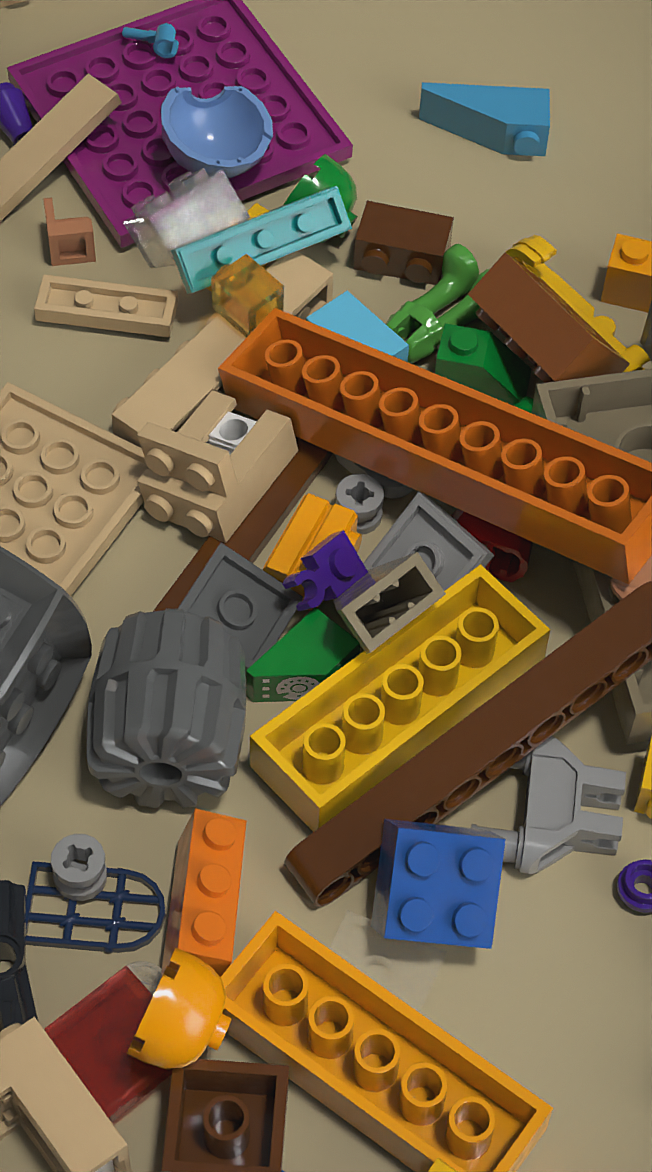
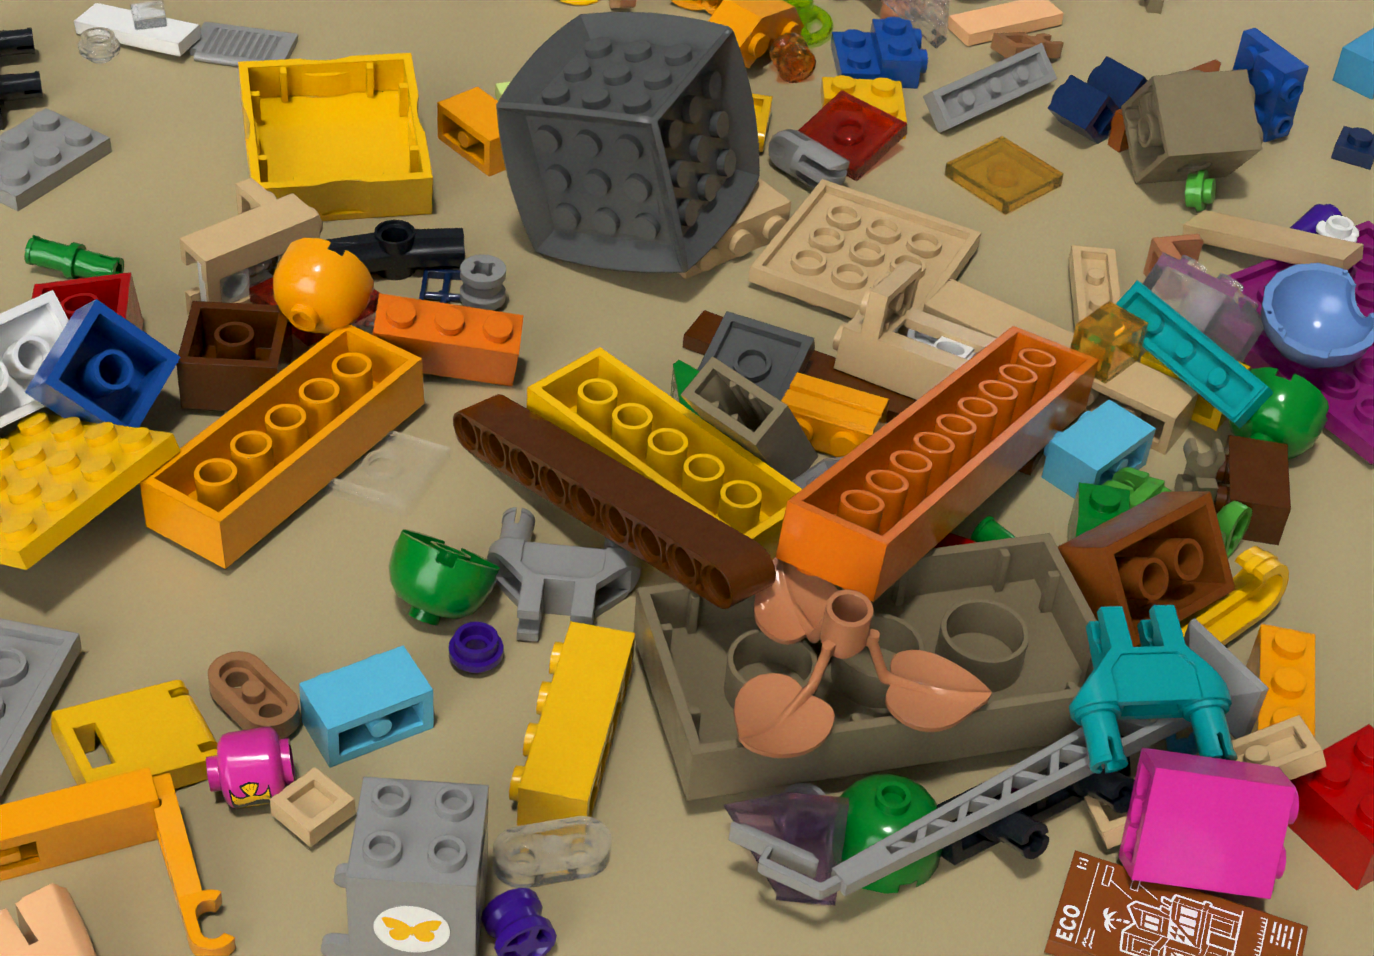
camera: 85 degrees right, 15 degrees down
dark grey wheel [87,608,246,808] -> none
dark purple plate [283,530,368,611] -> none
blue brick [371,819,506,949] -> none
none -> green cylinder [389,529,500,626]
none -> dark tan plate [1174,438,1225,503]
none -> white plate [1316,215,1359,242]

